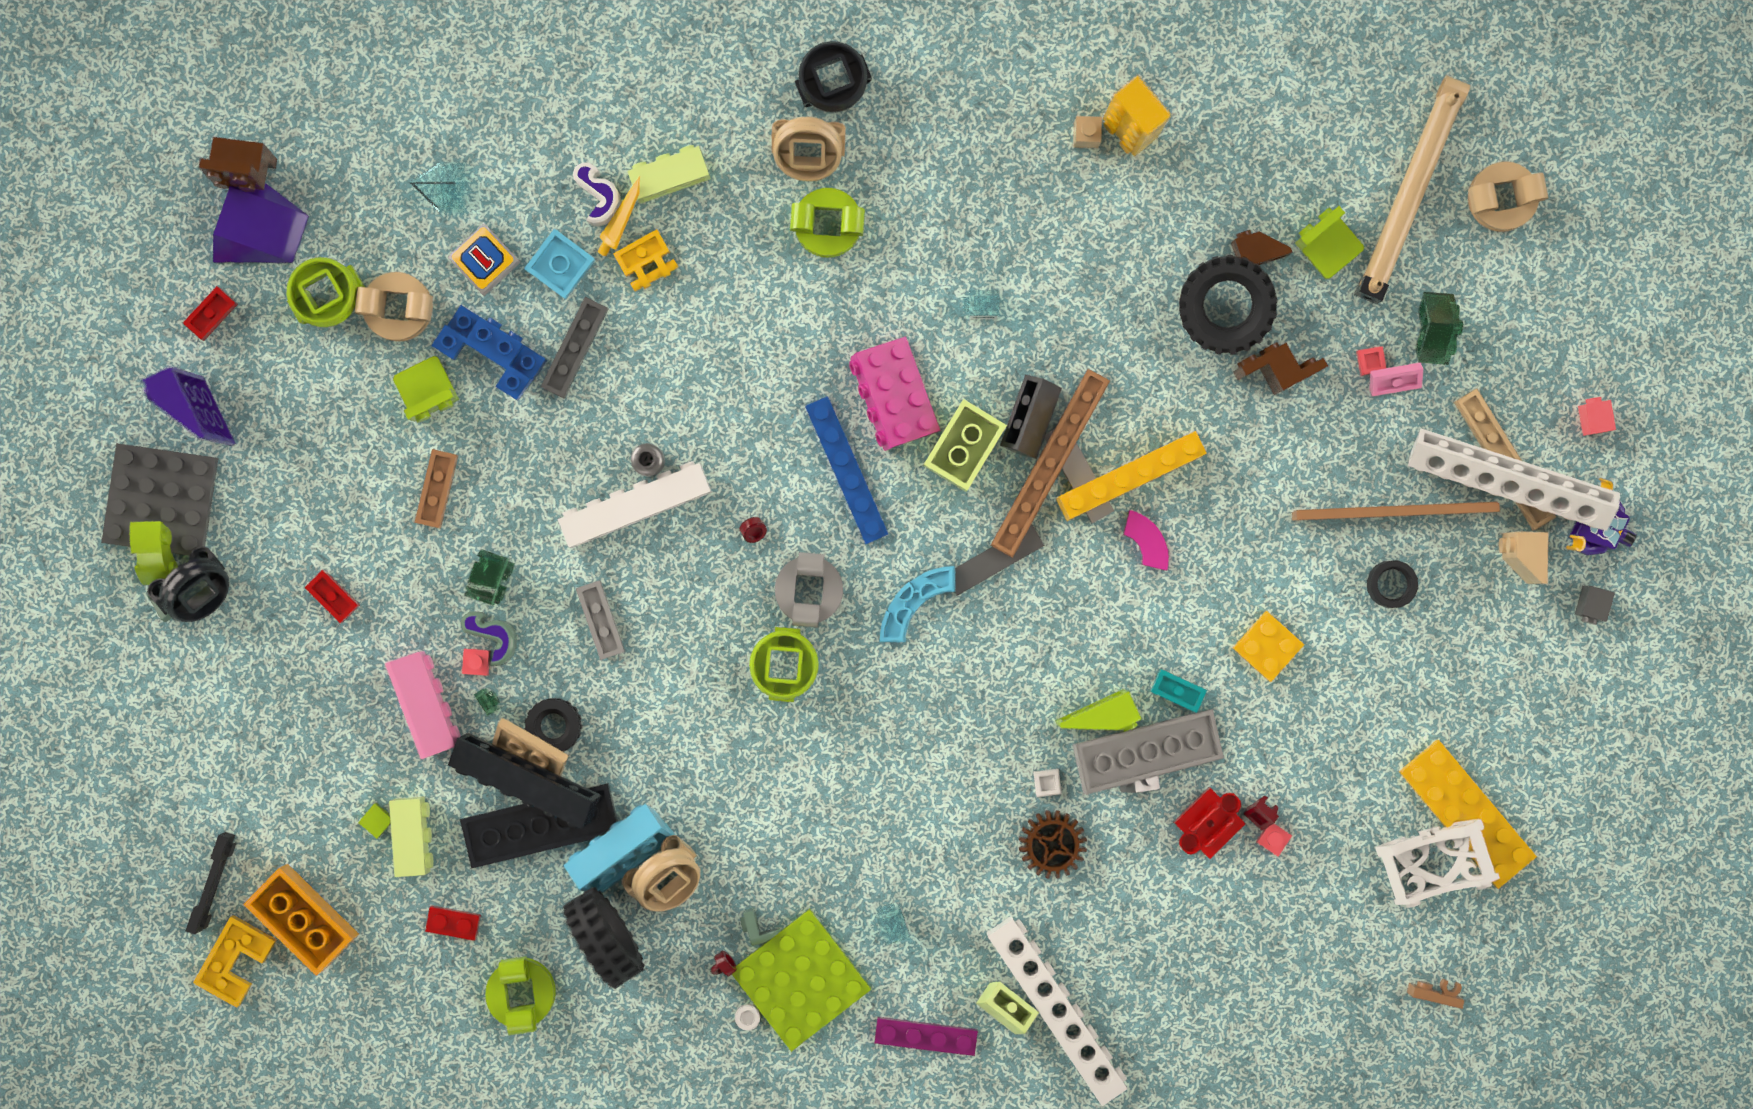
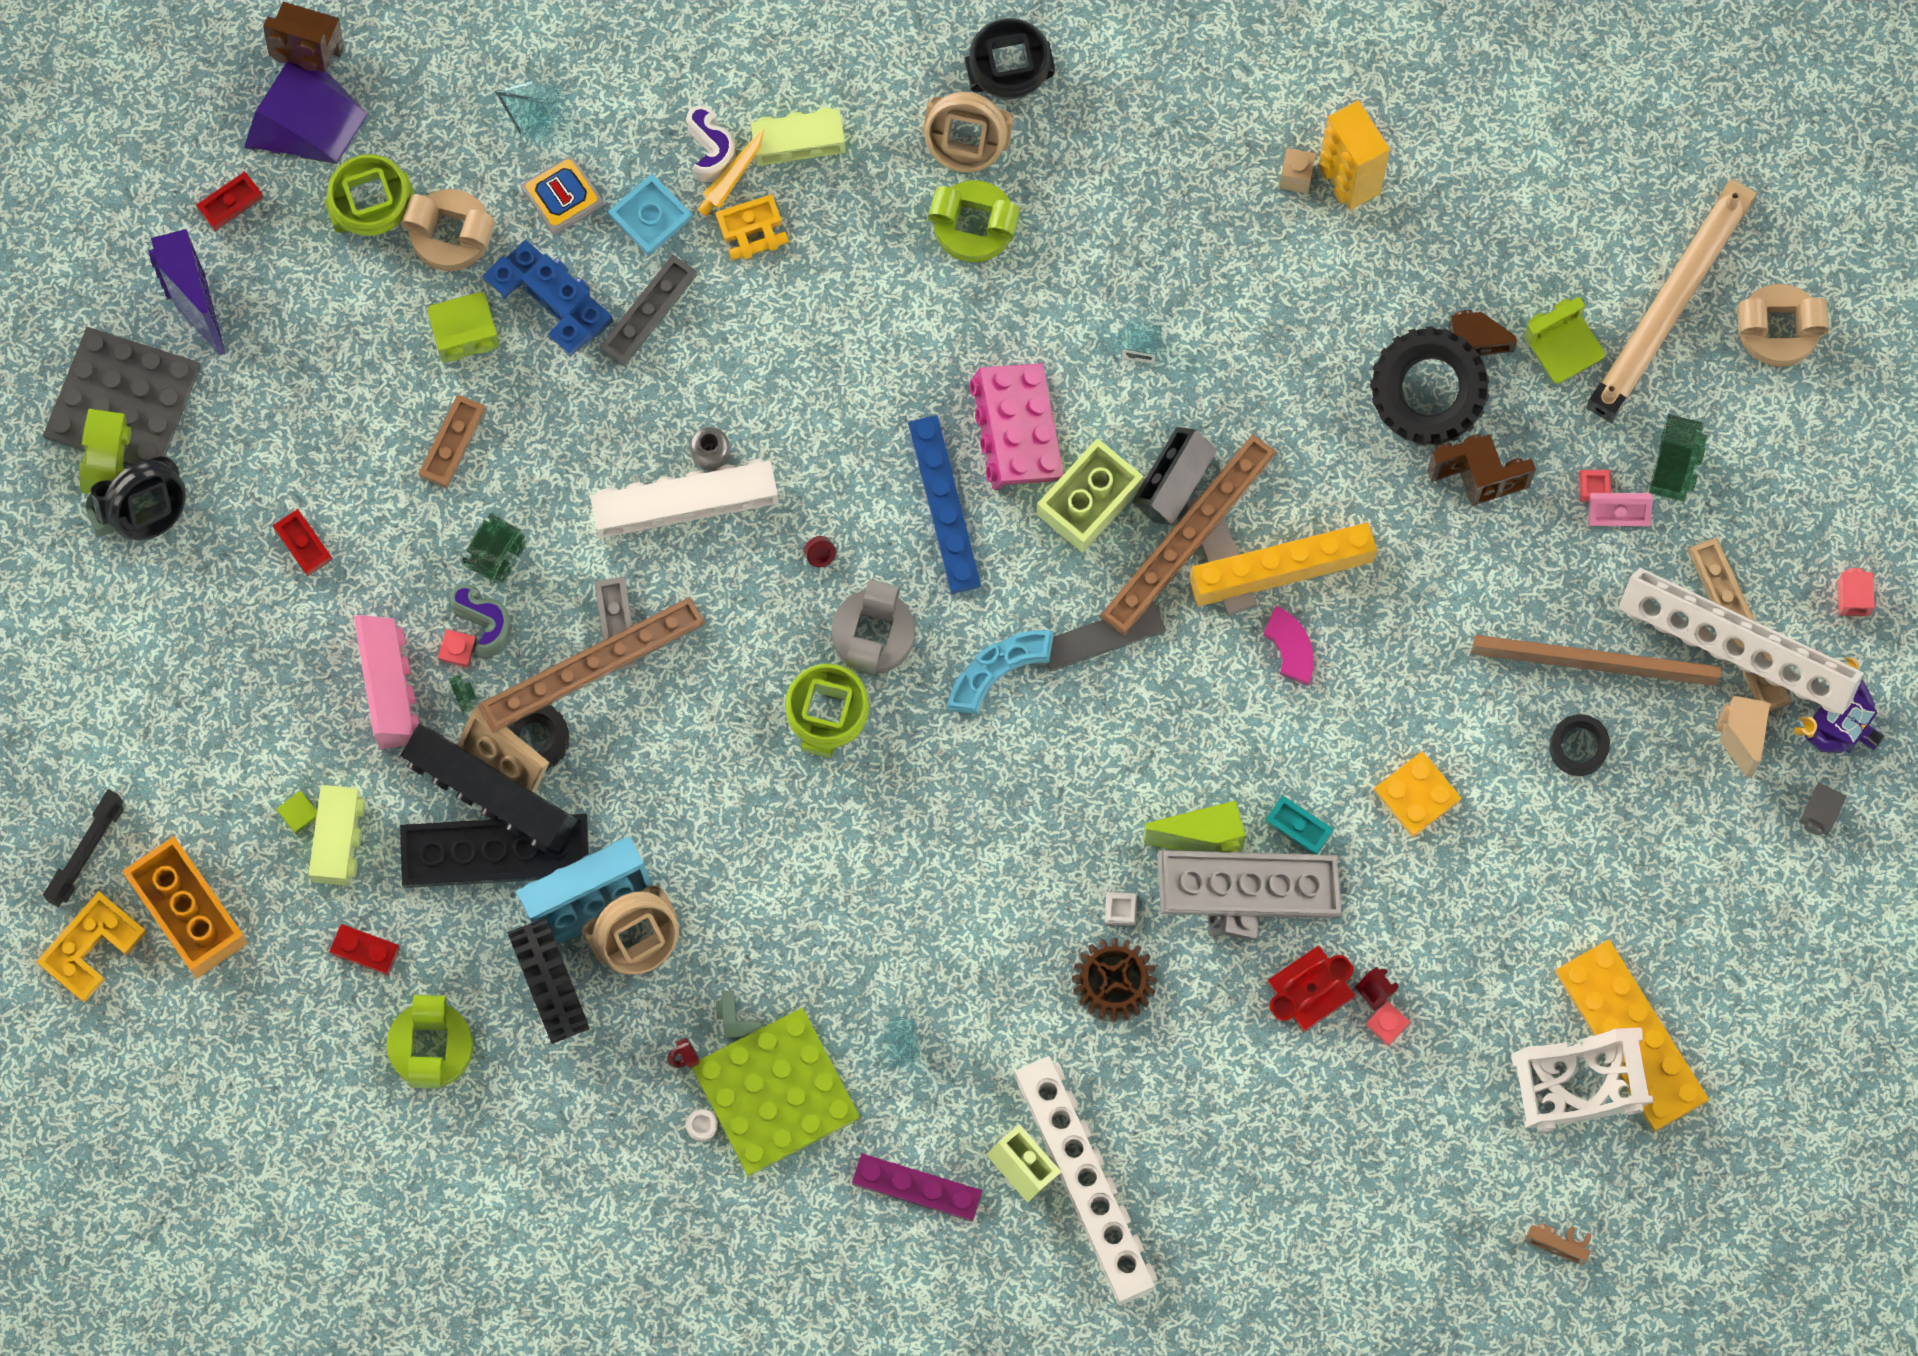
camera: 10 degrees right, 15 degrees down
none -> medium nougat tile [478,597,705,733]

